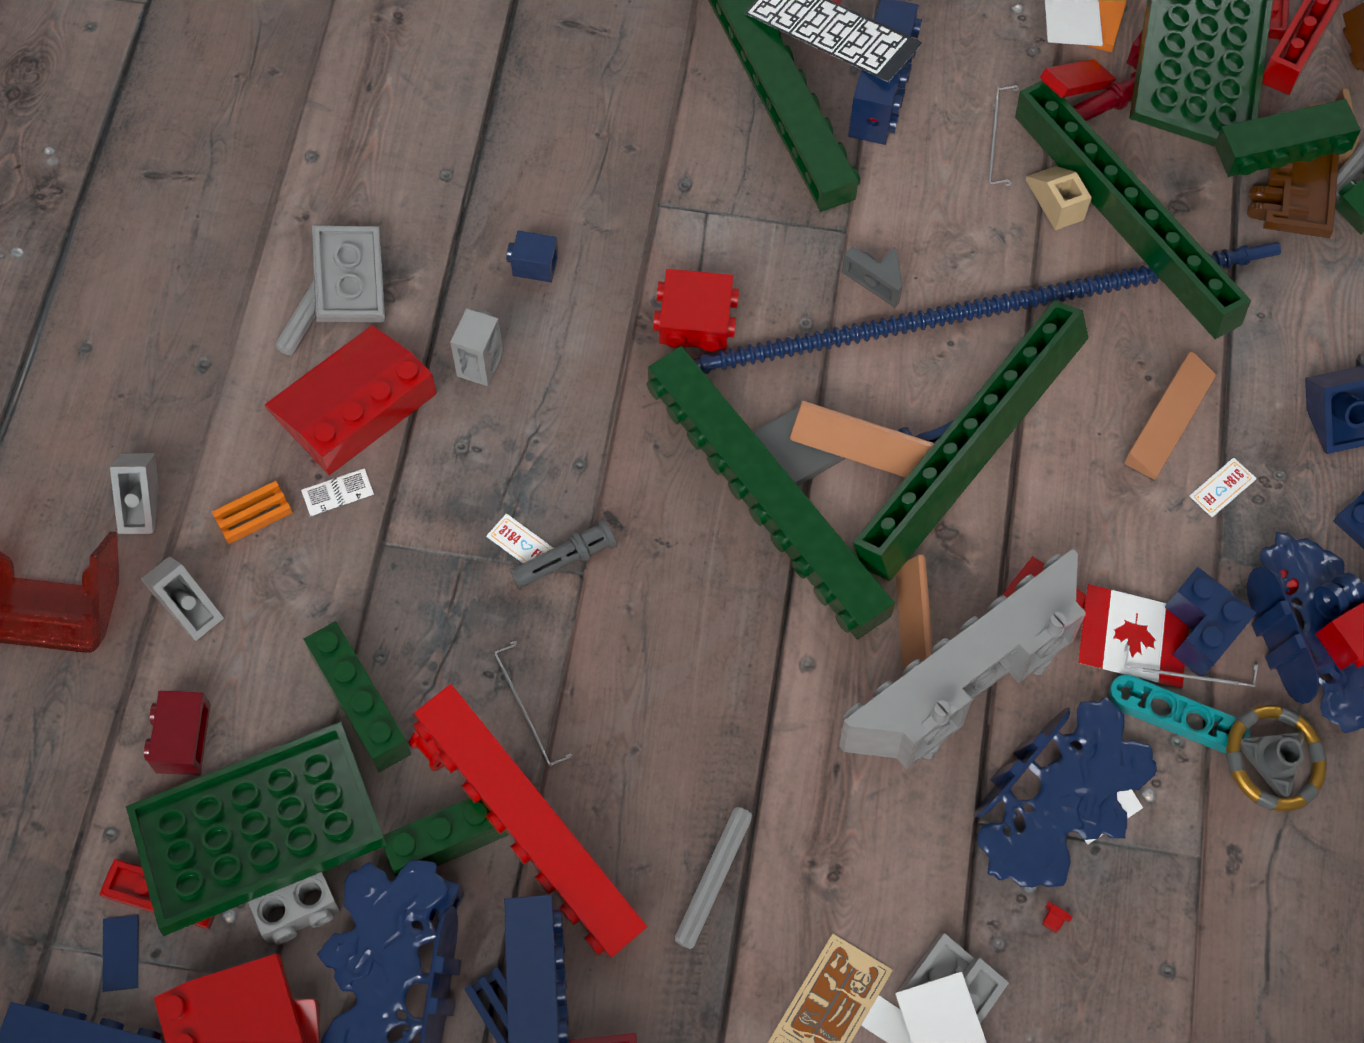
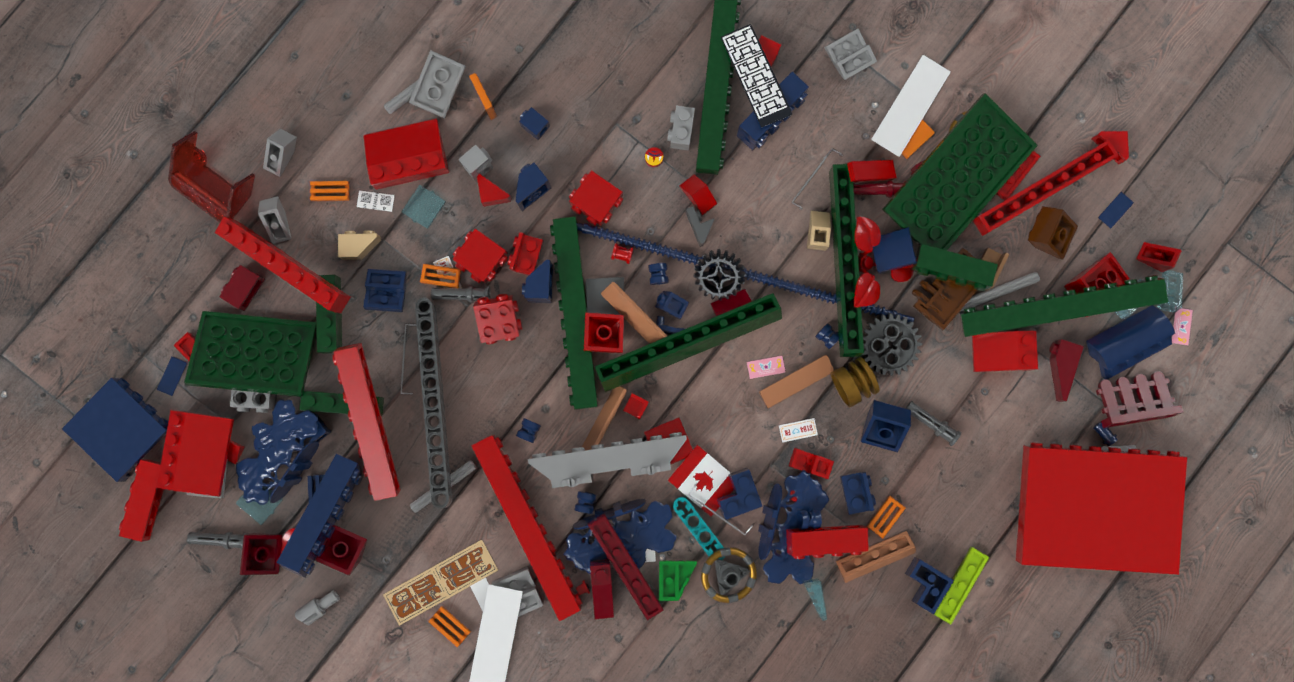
camera: 30 degrees right, 20 degrees up
none -> red brick [214,216,351,313]
none -> tan slope [338,231,381,260]
none -> dark blue slope [363,269,406,312]
none -> clear light blue piece [401,184,446,229]
none -> dark grey beam [415,298,452,508]
none -> orange tile [420,264,462,288]
none -> red brick [453,229,508,284]
none -> orange tile [469,73,497,120]
none -> red brick [471,435,583,622]
none -> red brick [473,294,523,344]
none -> red slope [477,174,512,207]
none -> red bracket [508,232,543,276]
none -> dark blue slope [516,163,552,211]
none -> dark blue wheel [516,418,541,443]
none -> dark blue slope [522,260,553,303]
none -> dark blue wheel [574,491,597,514]
none -> red slope [584,313,624,353]
none -> dark red tile [587,513,664,621]
none -> dark red slope [590,559,614,619]
none -> red bush [611,243,634,264]
none -> red panel [623,393,649,419]
none -> tile [645,147,664,167]
none -> dark blue wheel [648,263,669,285]
none -> dark blue bracket [655,291,689,319]
none -> green wing [659,560,697,601]
none -> light grey brick [667,105,695,151]
none -> red slope [679,174,717,215]
none -> black gear [693,249,746,301]
none -> dark red slope [710,289,752,316]
none -> bright pink sticker [747,356,785,379]
none -> red slope [789,448,834,479]
none -> dark blue wheel [815,323,839,349]
none -> pearl gold wheel [830,357,880,408]
none -> red plant [854,217,914,307]
none -> dark grey gear [862,313,923,376]
none -> dark blue slope [873,227,917,274]

